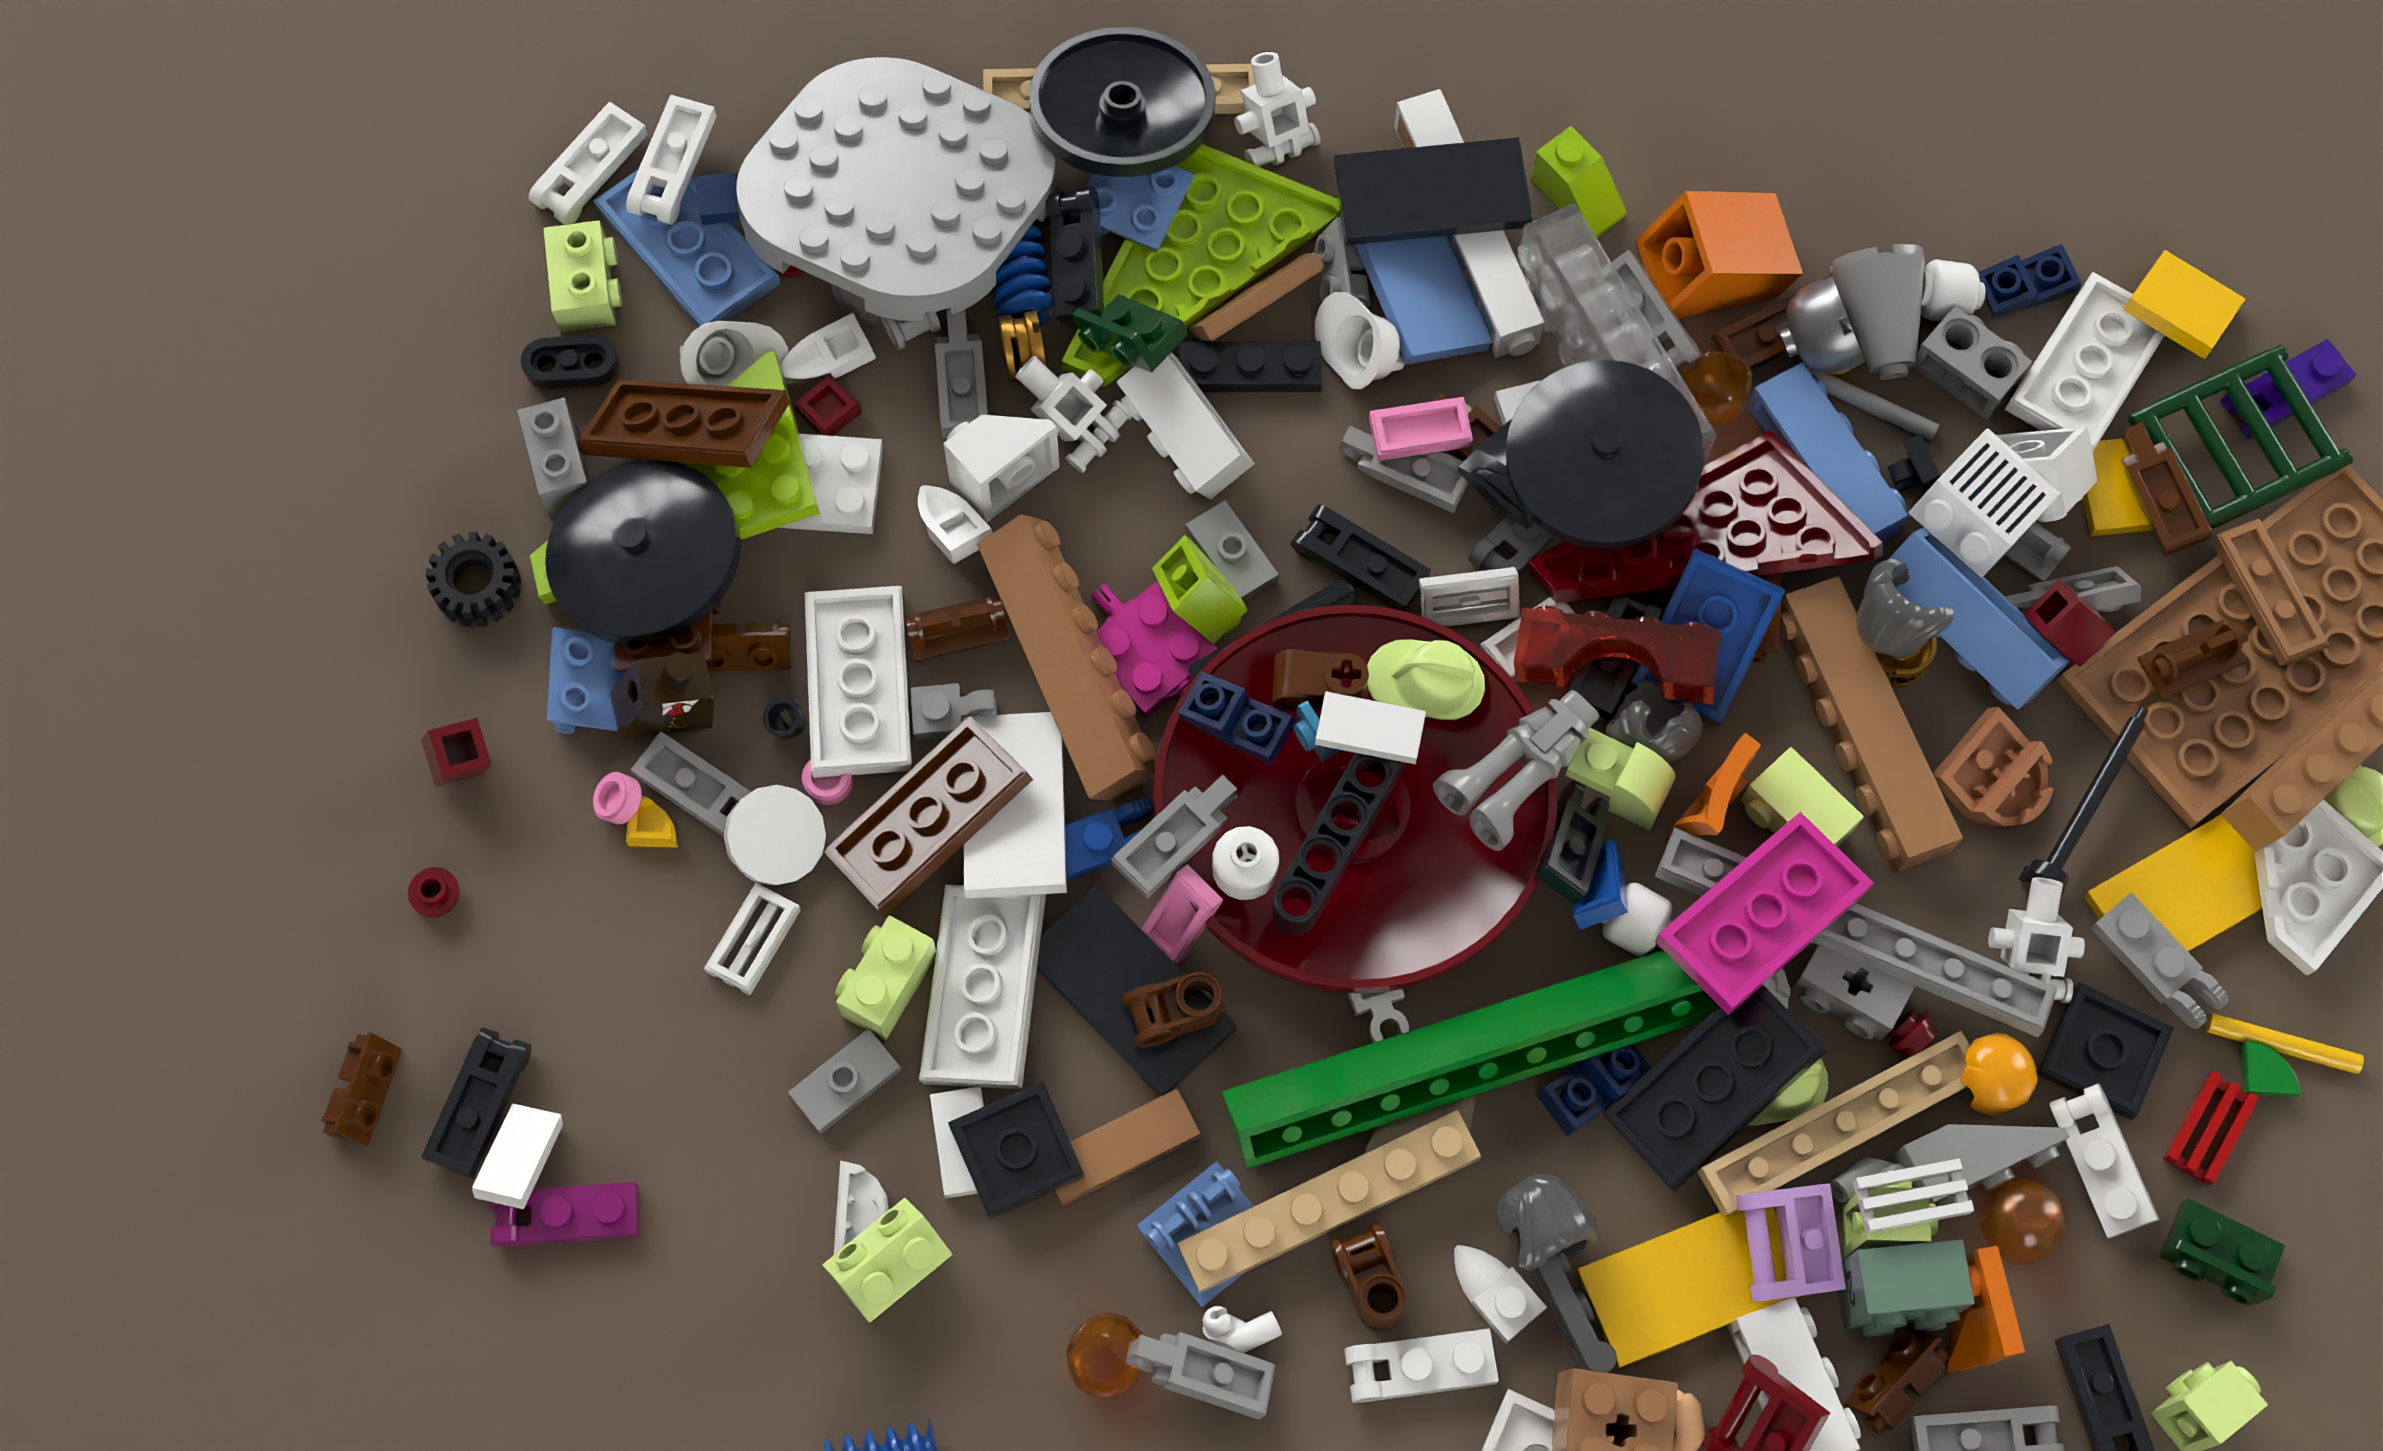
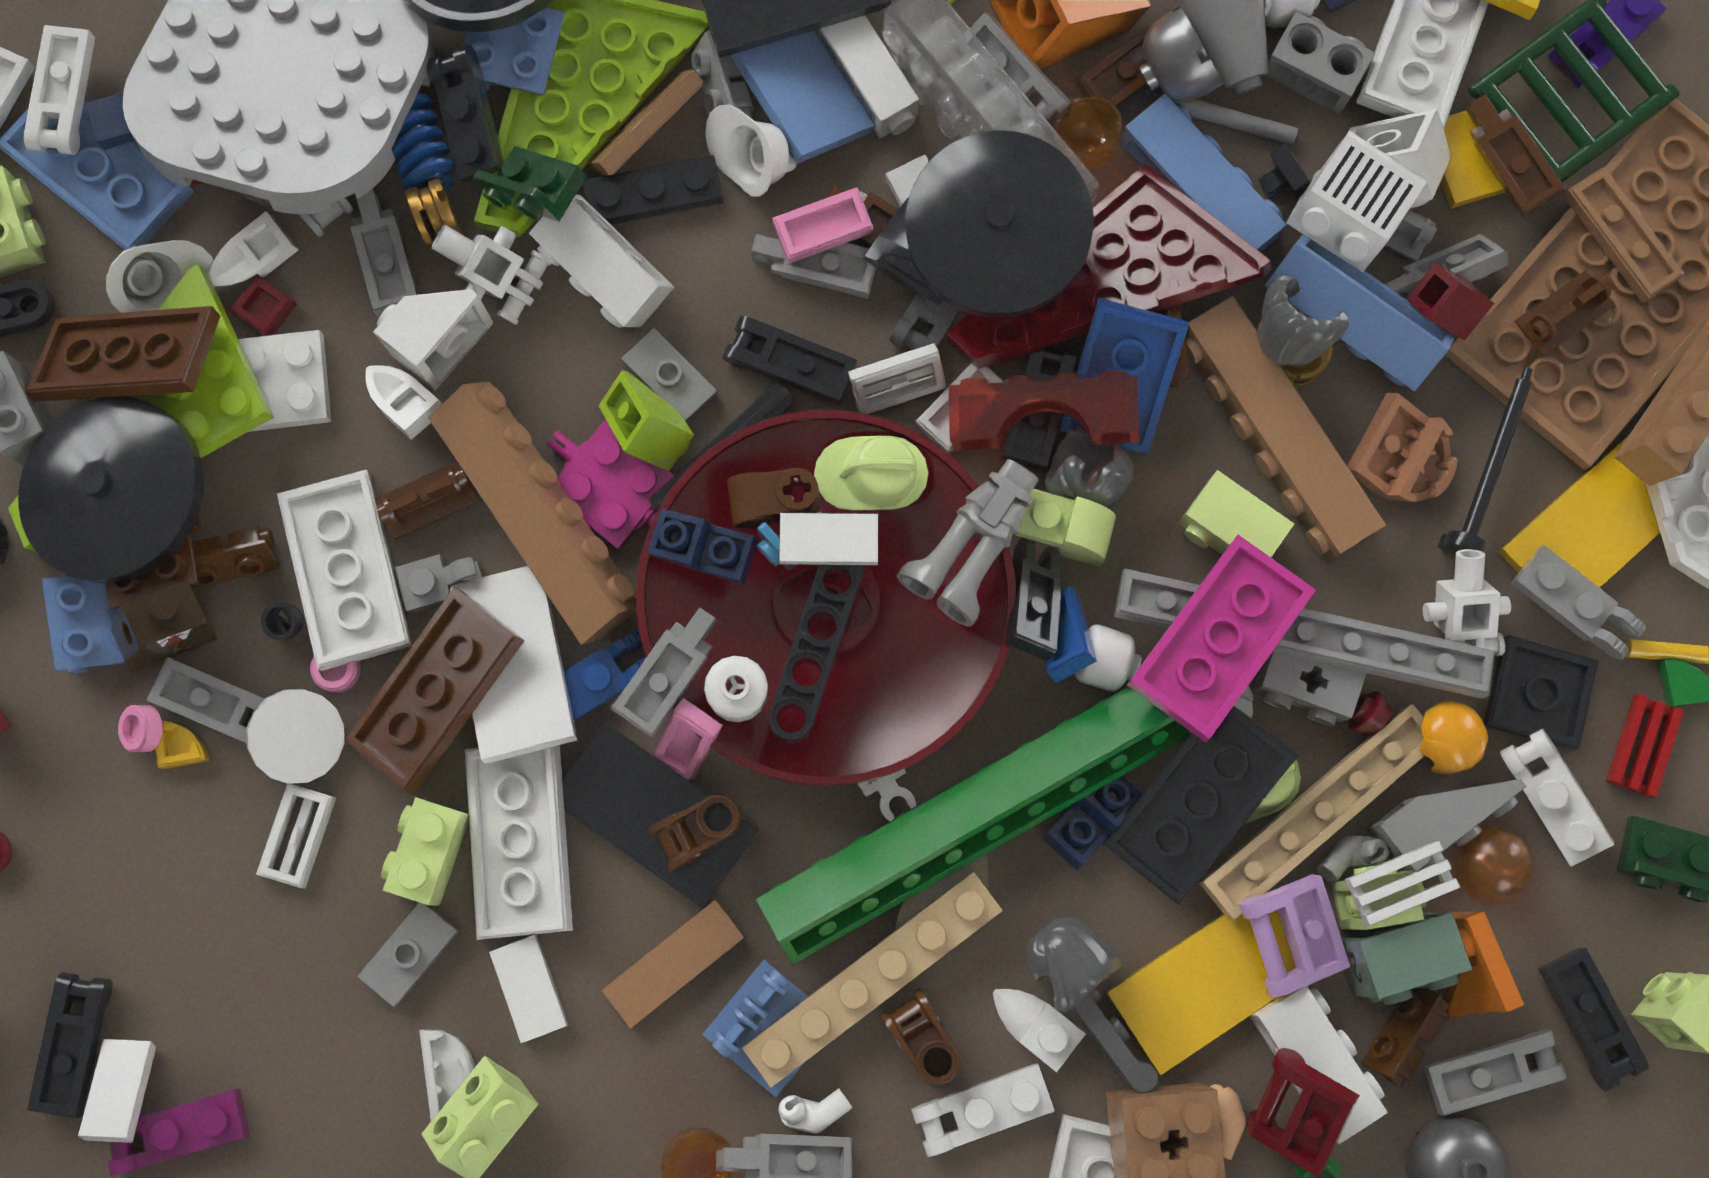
camera: 15 degrees left, 10 degrees up
black tile [948,1081,1085,1220] -> none
orange plate [1667,732,1761,837] -> none

